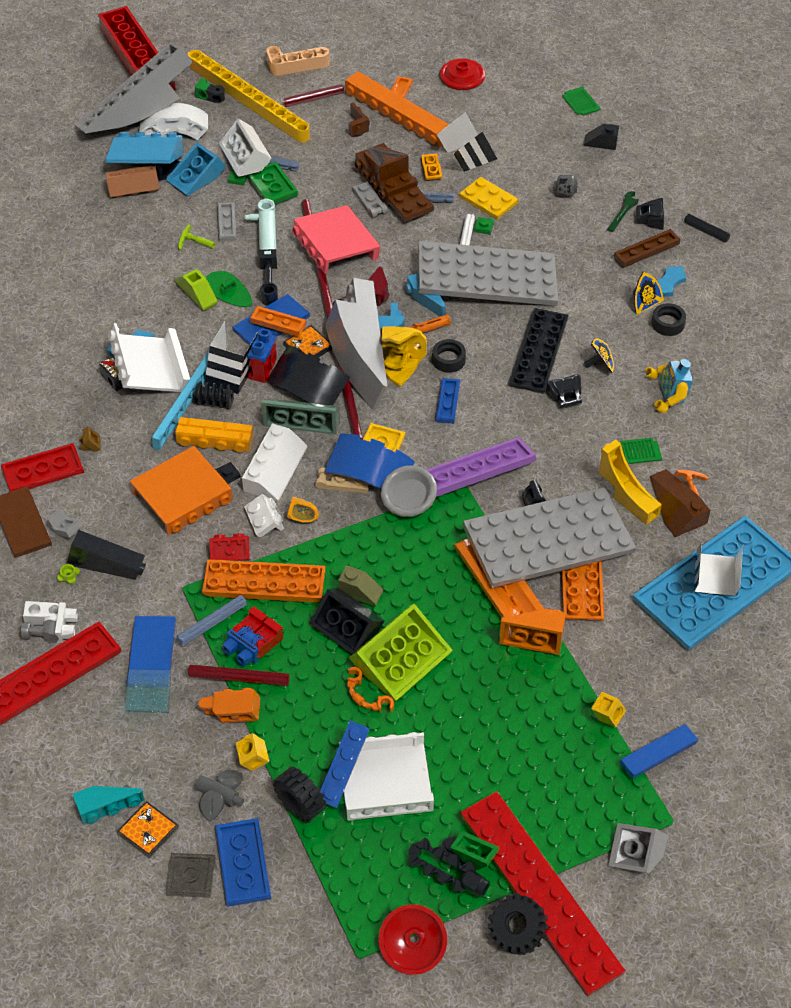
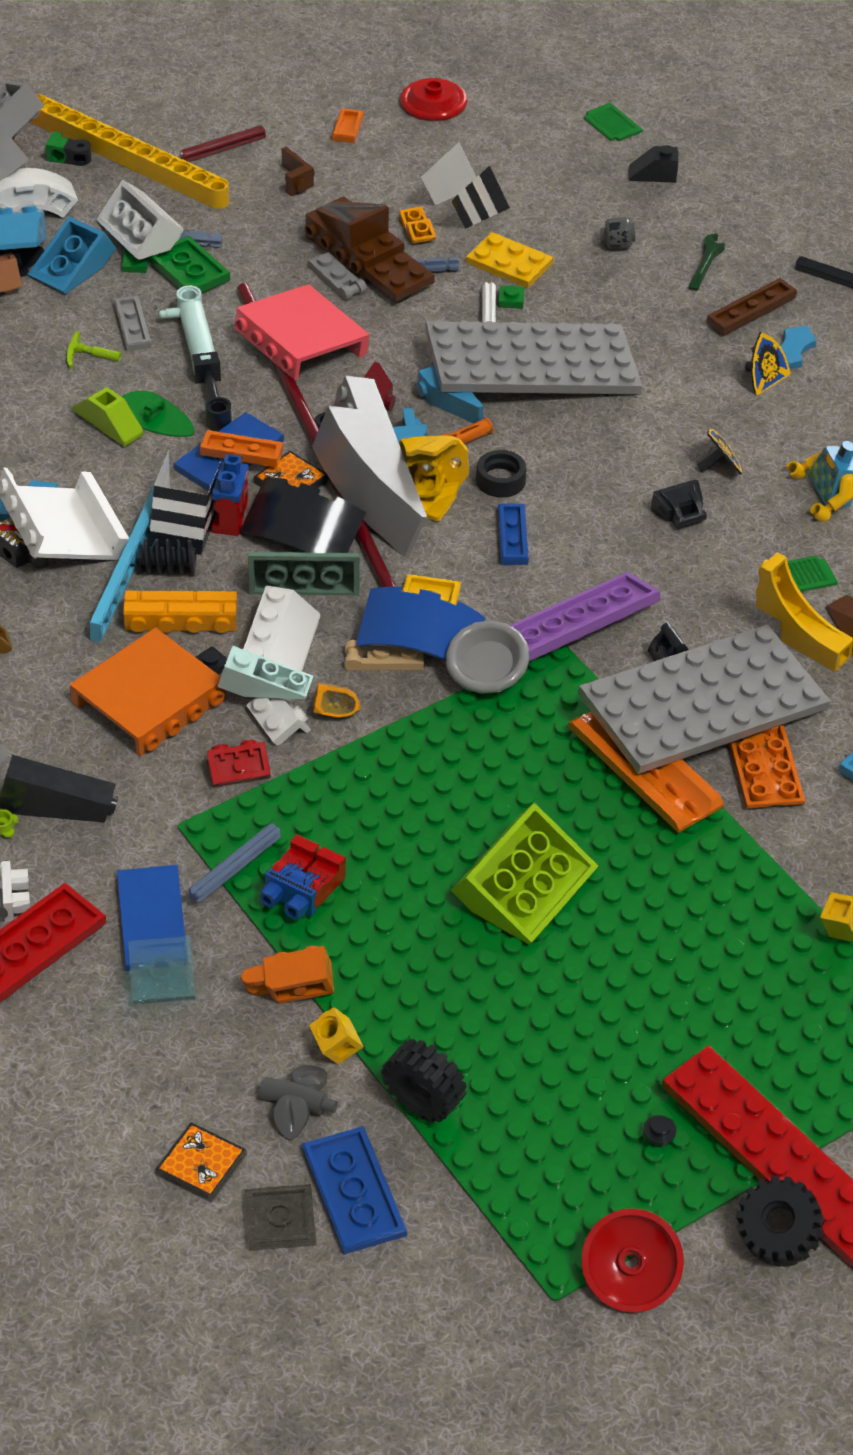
camera: 10 degrees left, 5 degrees down
teal slope [72,786,145,825] -> none
dark red axle [188,665,290,685] -> none
orange plate [202,559,325,602] -> none
light nougat beam [267,46,330,76] -> none
black slope [310,588,385,654] -> none
blue plate [320,721,370,809] -> none
olive slope [338,565,383,607] -> none
white panel [339,732,434,820] -> none
orange brick [345,71,449,147] -> none
orange piece [347,667,394,713] -> none
black sword [408,838,490,898] -> none
green slope [450,831,500,870] -> none
orange slope [499,609,566,655] -> none
black plate [509,308,569,393] -> none
black piece [636,198,664,230] -> none
black tyre [651,303,686,336] -> none
none -> light aqua slope [217,646,314,700]

